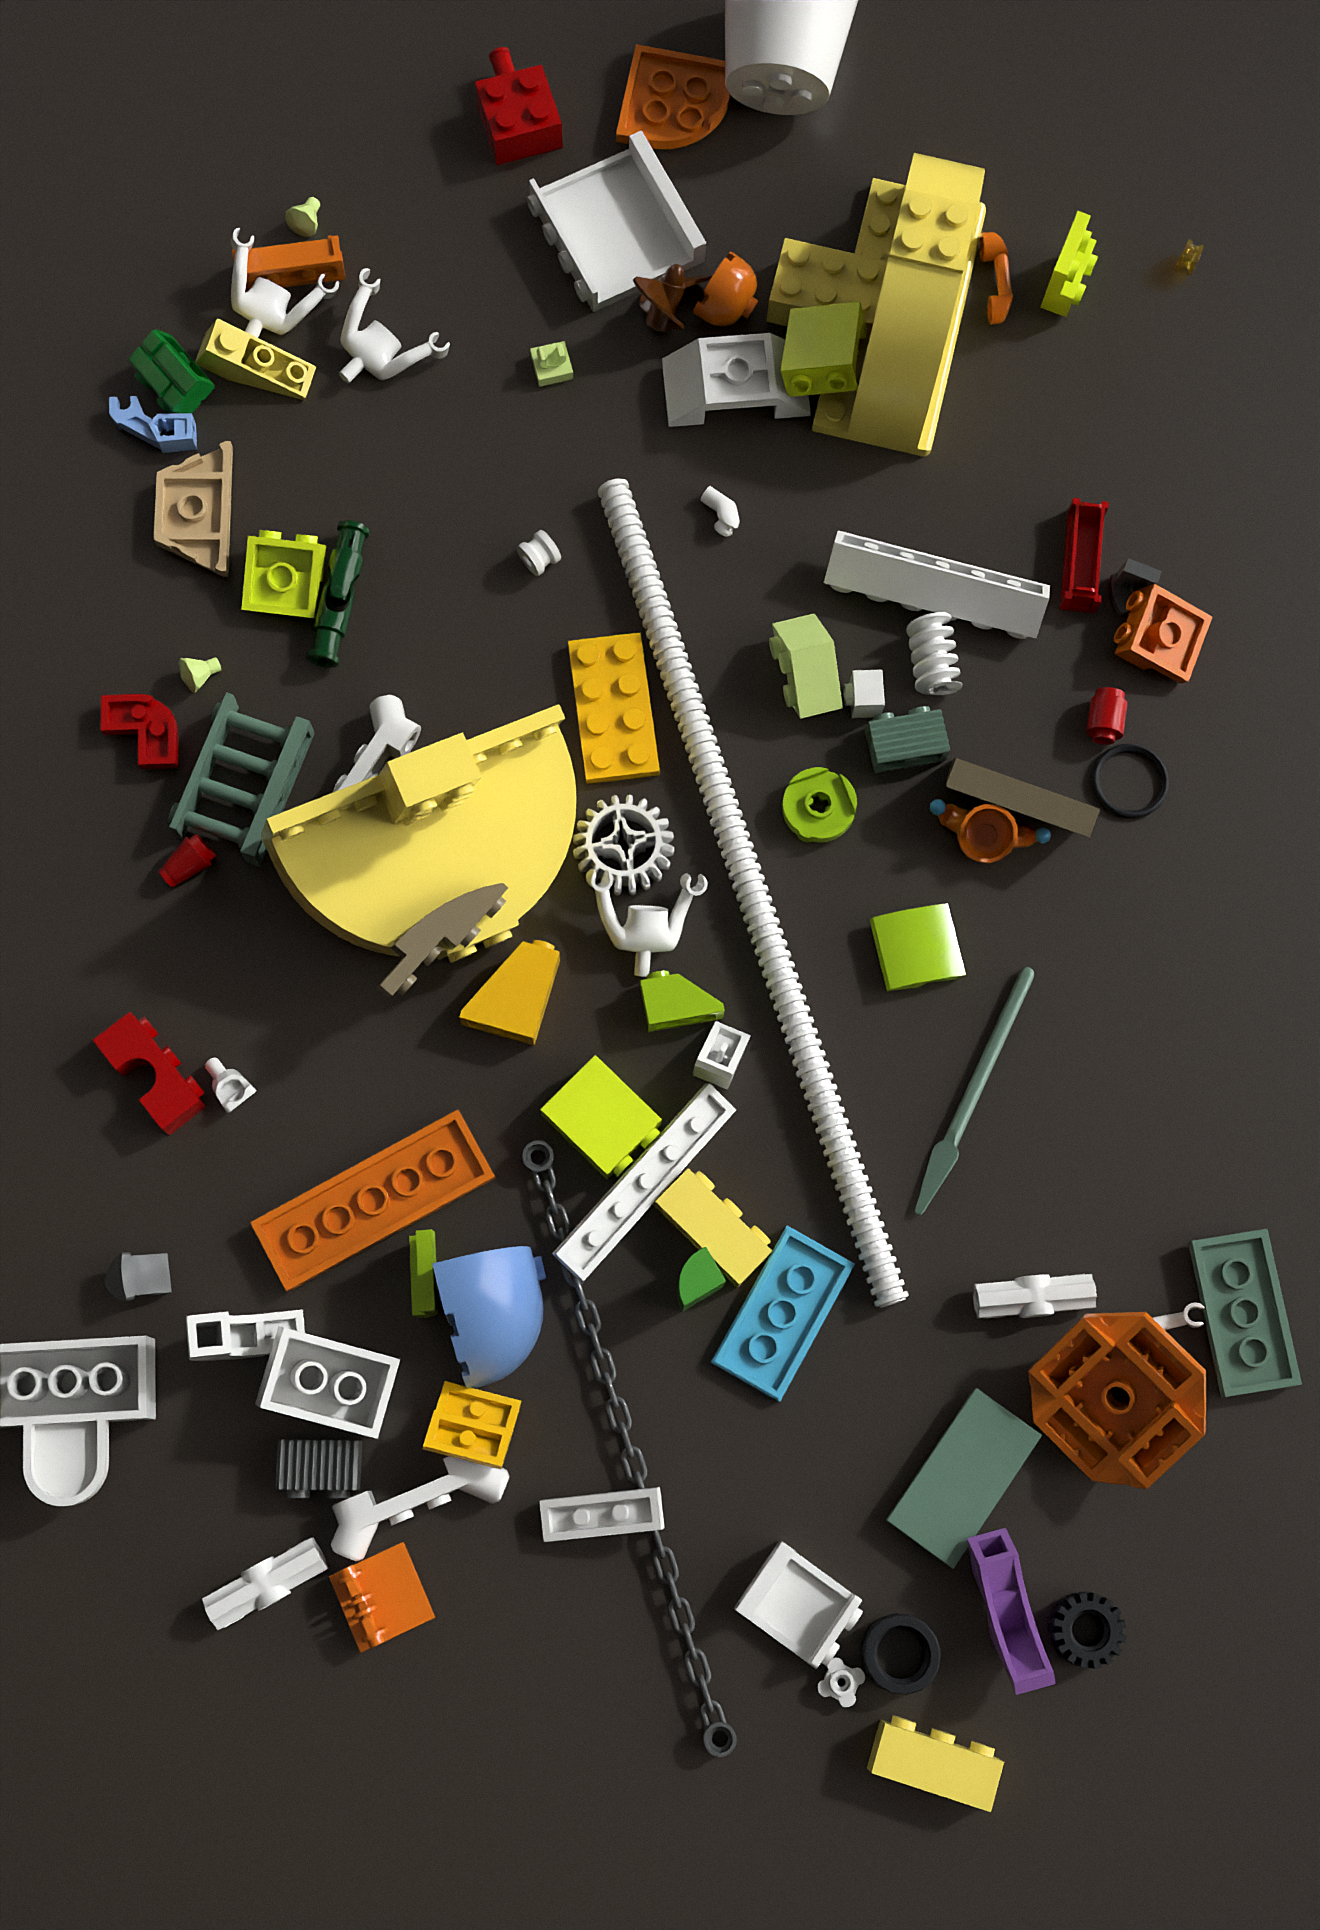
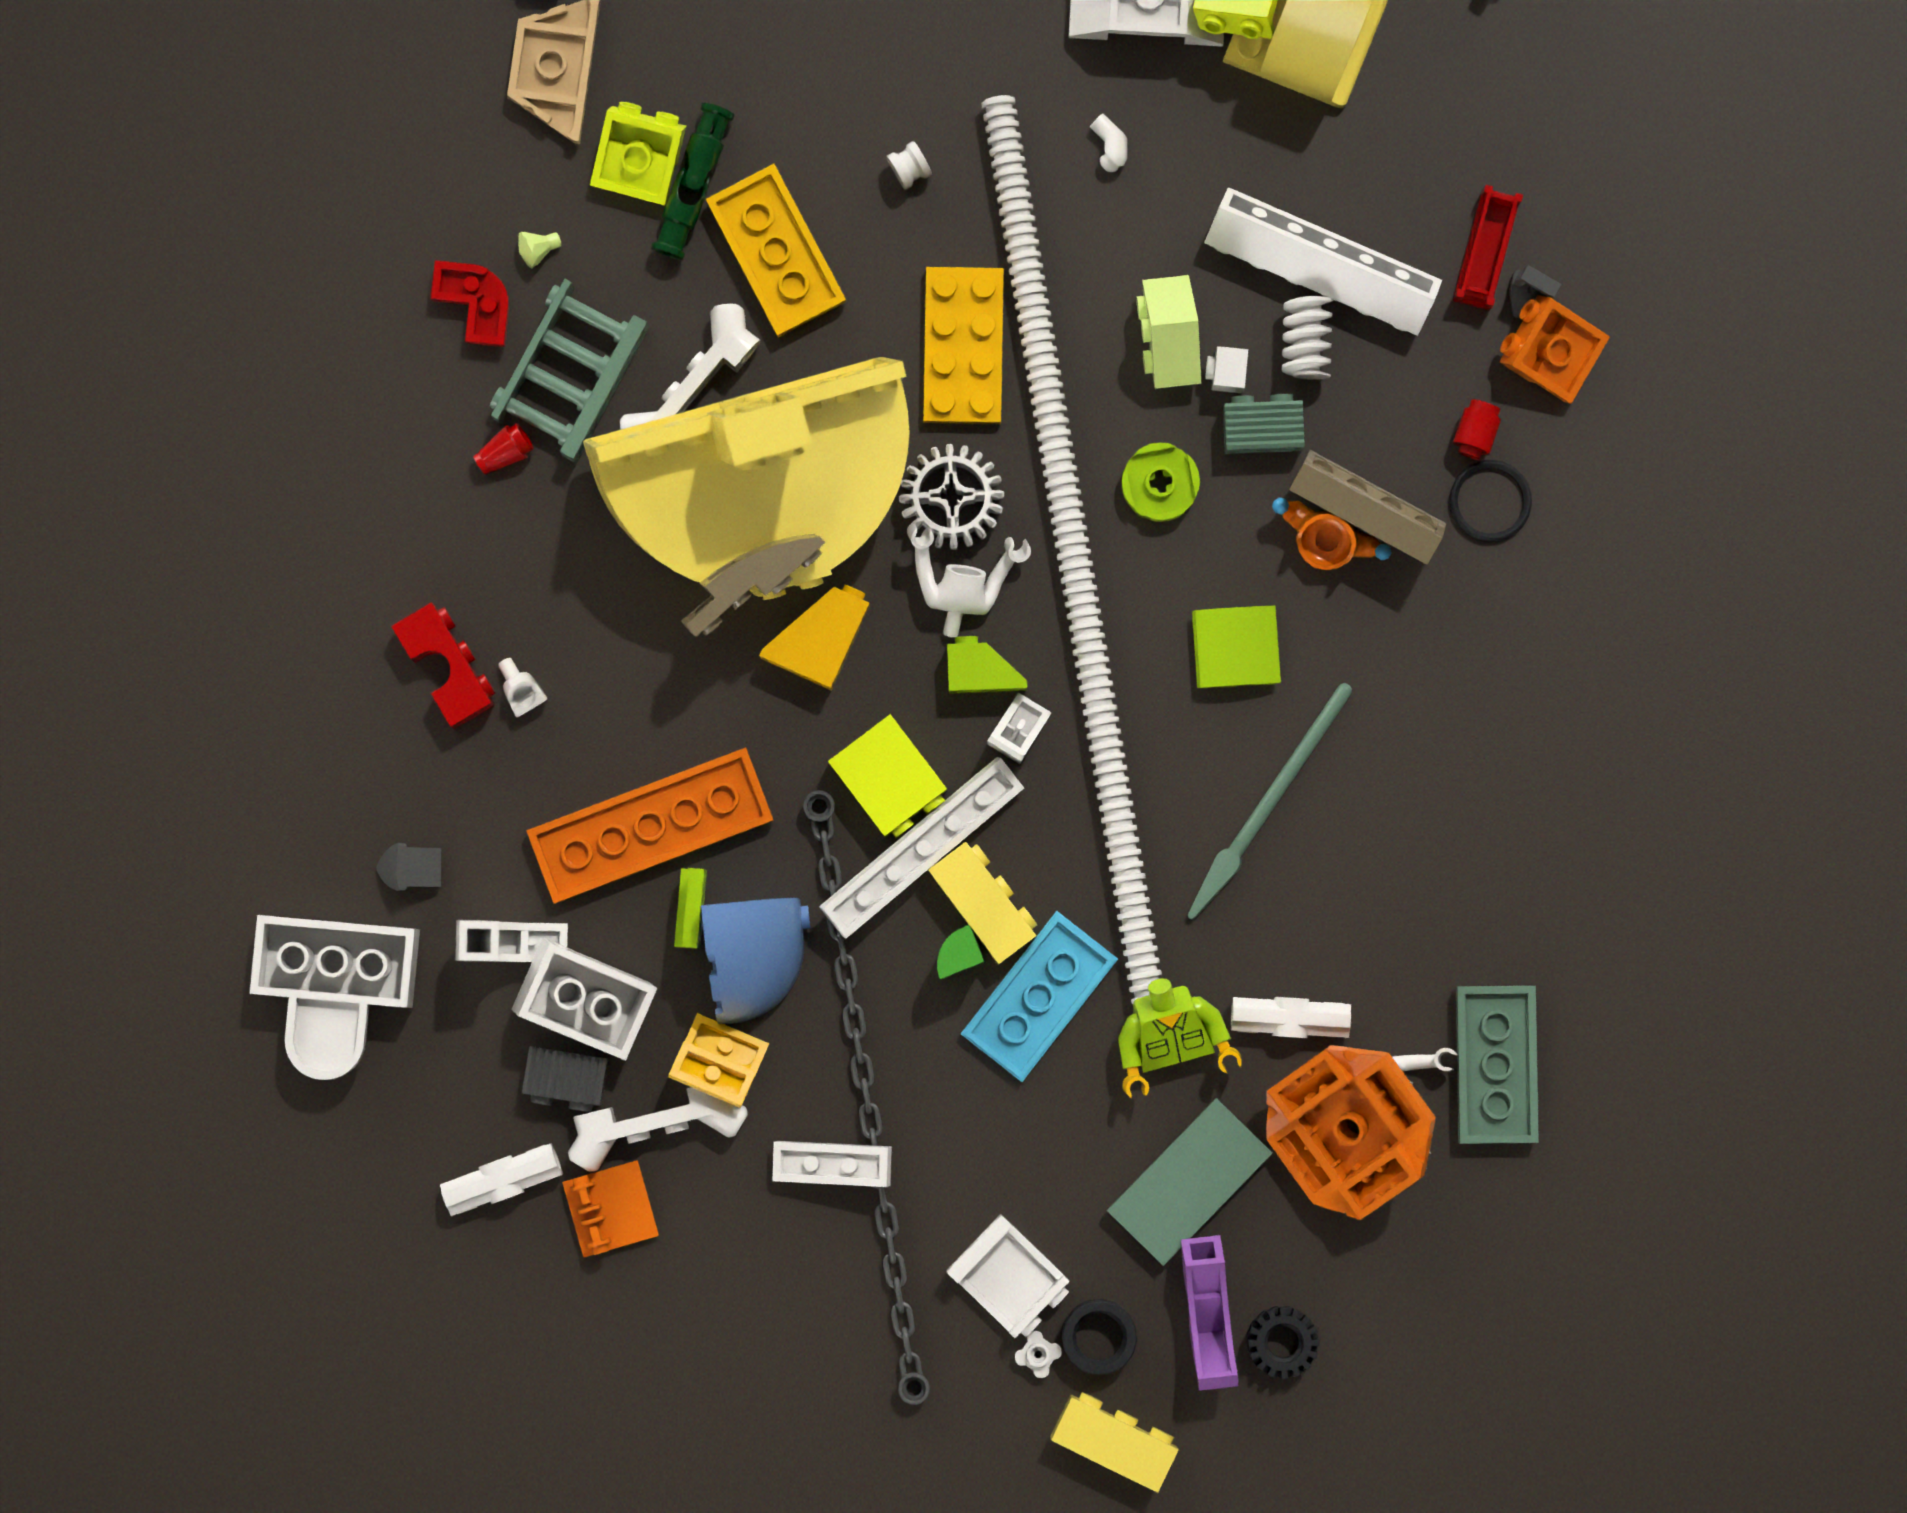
camera: 10 degrees right, 10 degrees up
none -> yellow plate [706,164,846,338]
none -> lime torso [1118,978,1242,1098]

